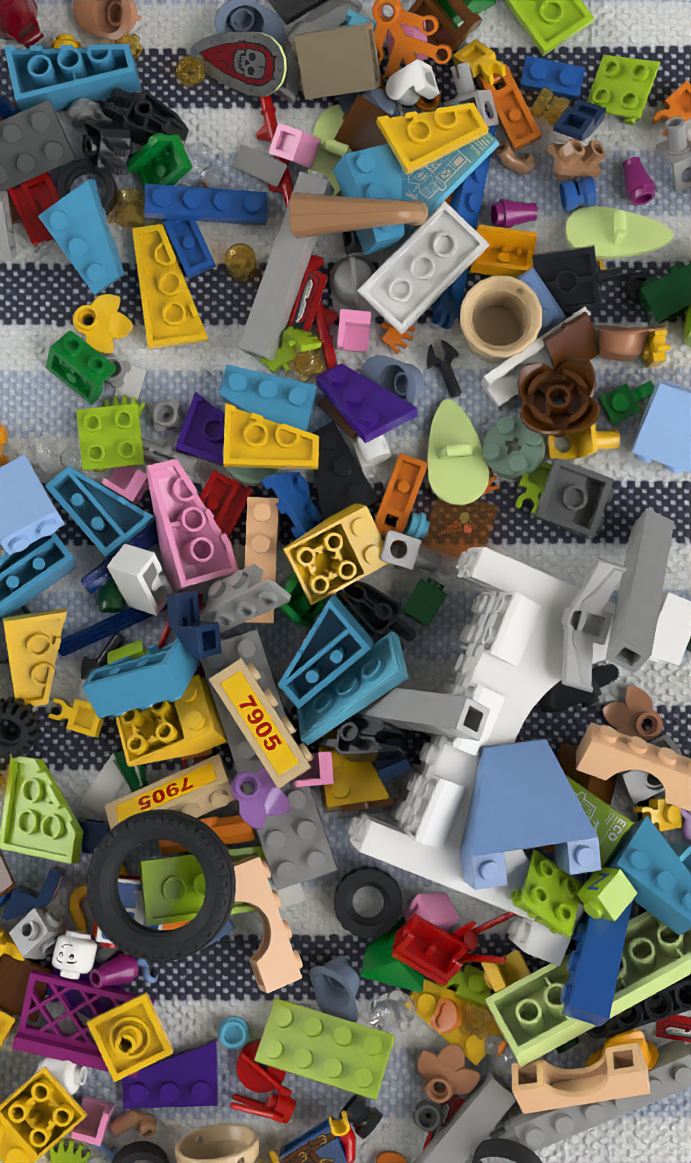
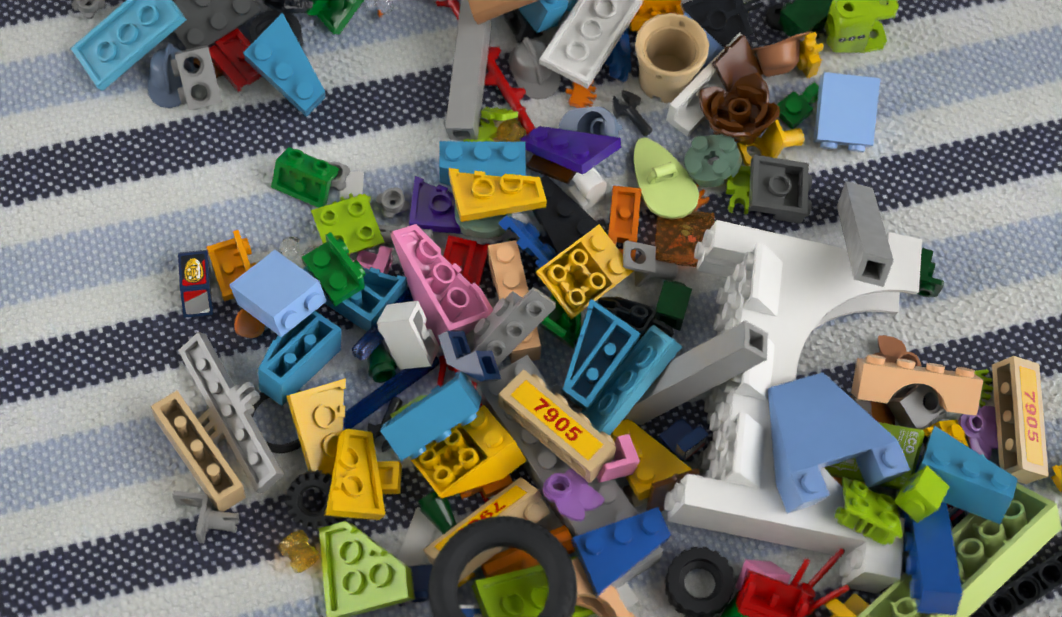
camera: 20 degrees left, 20 degrees down
yellow plate [73,294,134,354] -> none
clear yellow wheel [114,189,145,228] -> none
yellow wing [132,224,209,350] -> none
blue plate [144,184,267,225] -> none
blue plate [163,219,216,279] -> none
clear yellow wheel [225,243,257,281] -> none
sticker [288,269,328,331] -> none
black hinge [317,713,407,762] -> none
bright pink panel [337,309,371,353] -> none
medium azure plate [404,512,430,539] -> none
black hinge [537,663,620,712] -> none
light grey plate [560,558,627,693] -> none
none -> green bracket [301,232,366,306]
none -> yellow wing [326,429,386,520]
none -> blue wing [571,507,671,598]

